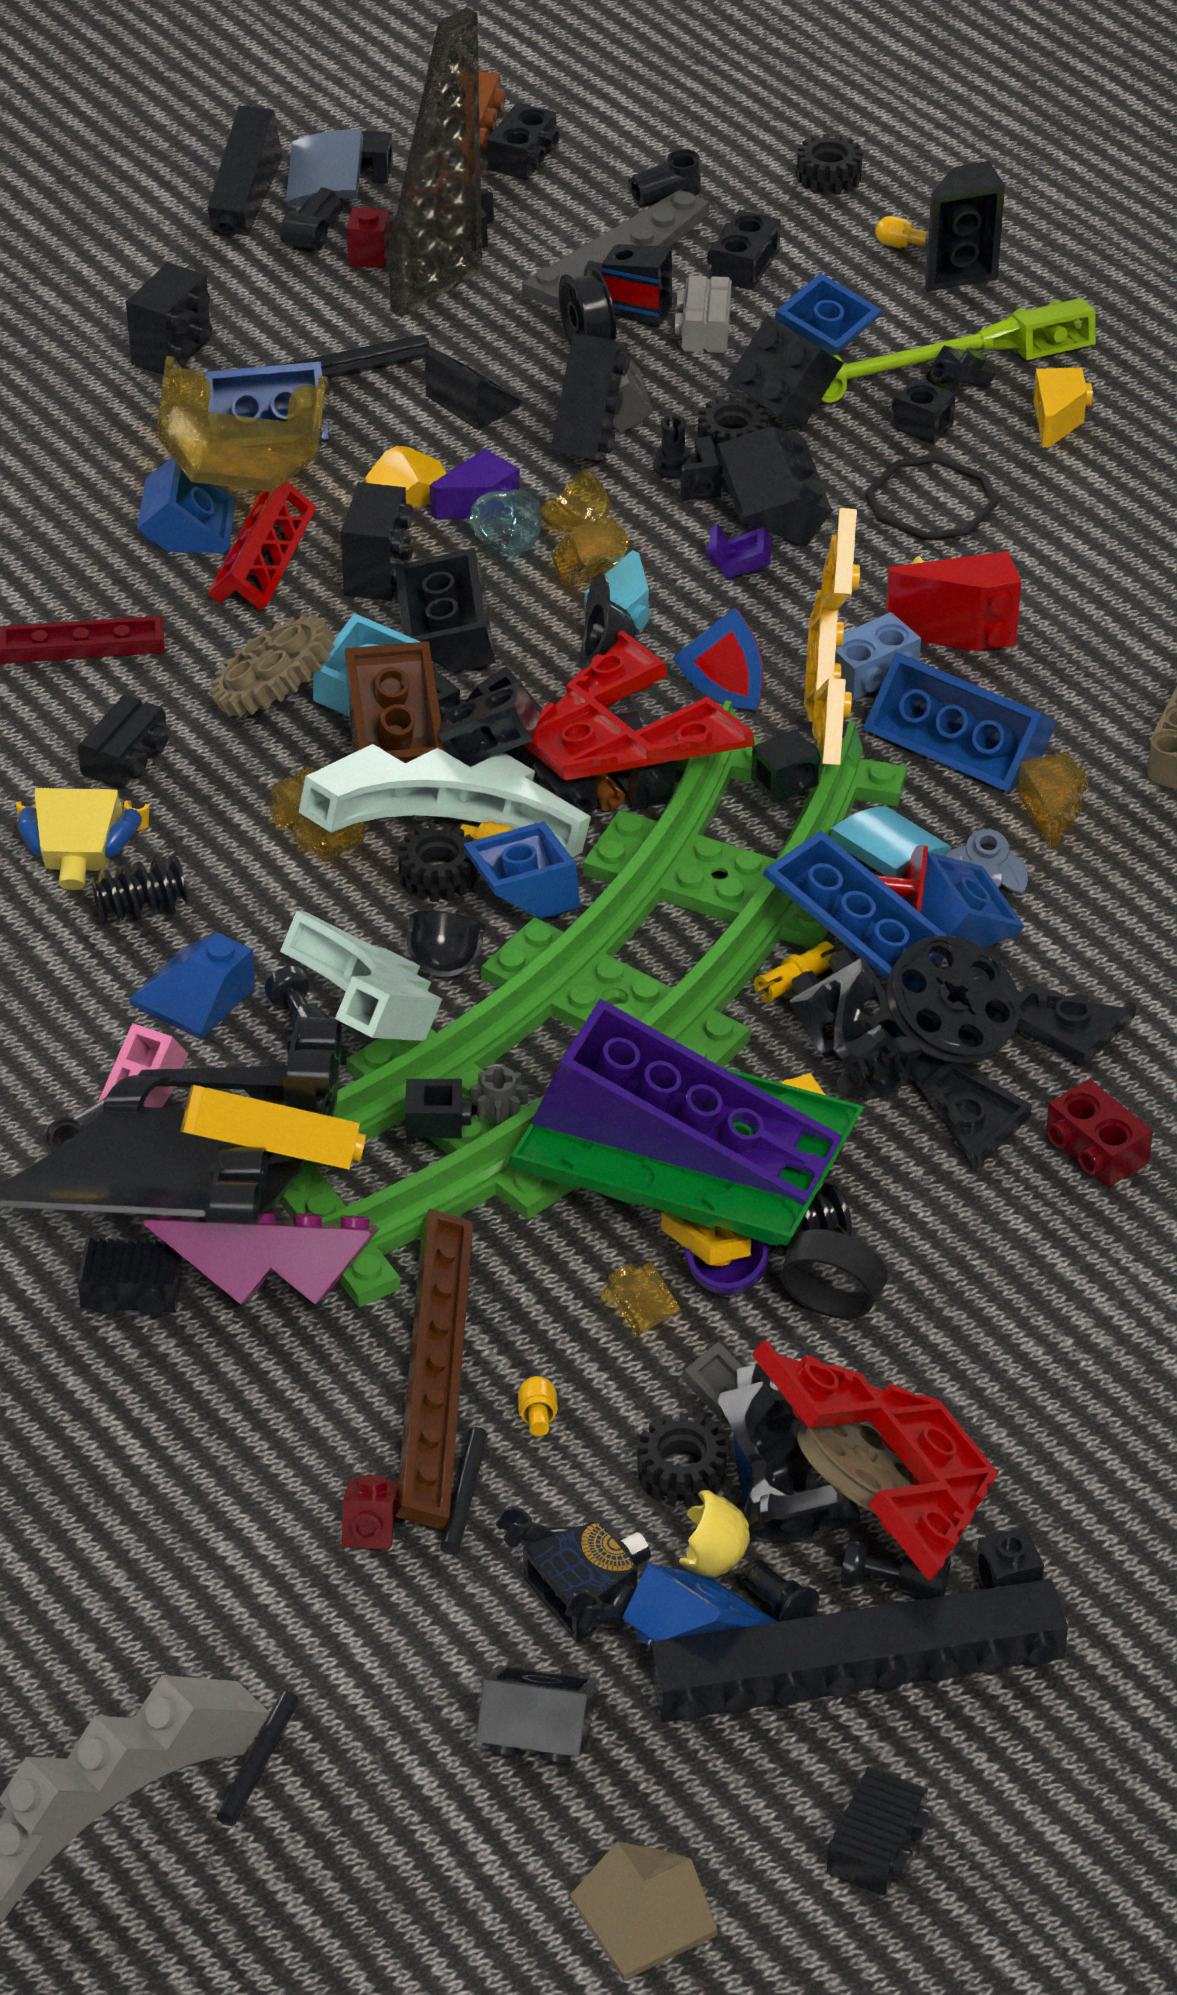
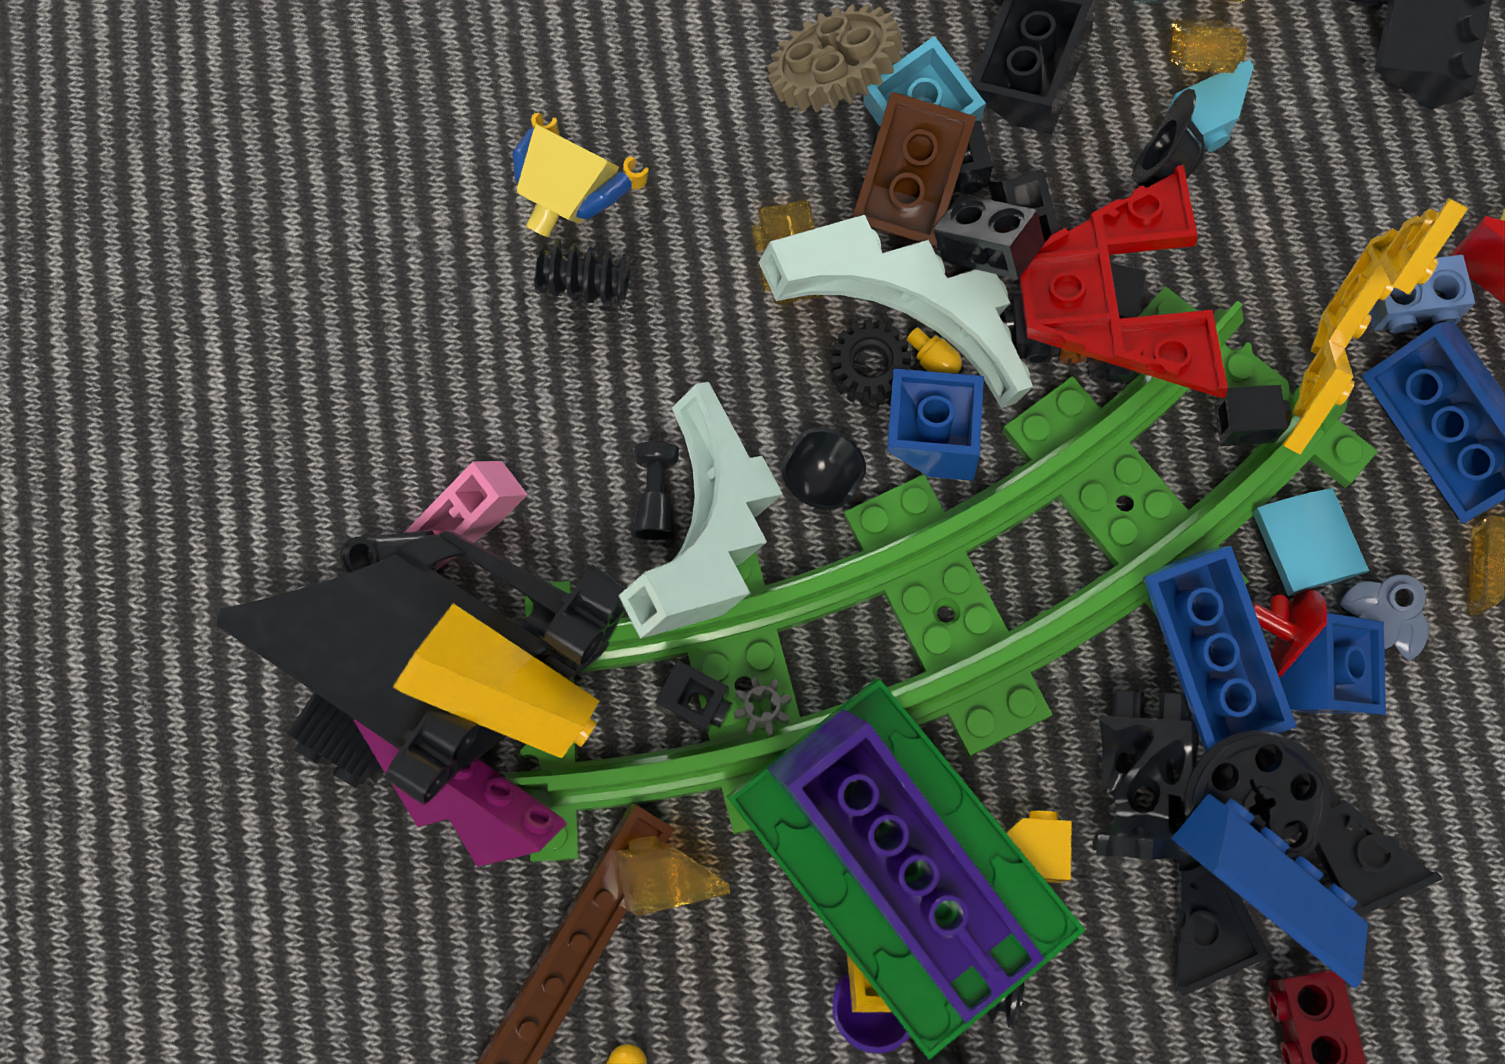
camera: 30 degrees right, 30 degrees up
black brick [78,694,169,789] -> none
blue slope [130,932,255,1040] -> none
clear yellow bracket [599,1261,681,1337] -> none
blue shield [673,607,764,710] -> none
dark purple bracket [706,524,771,579] -> none
yellow pin [754,941,837,1003] -> none
none -> clear yellow slope [616,836,731,916]
none -> blue slope [1171,794,1368,989]

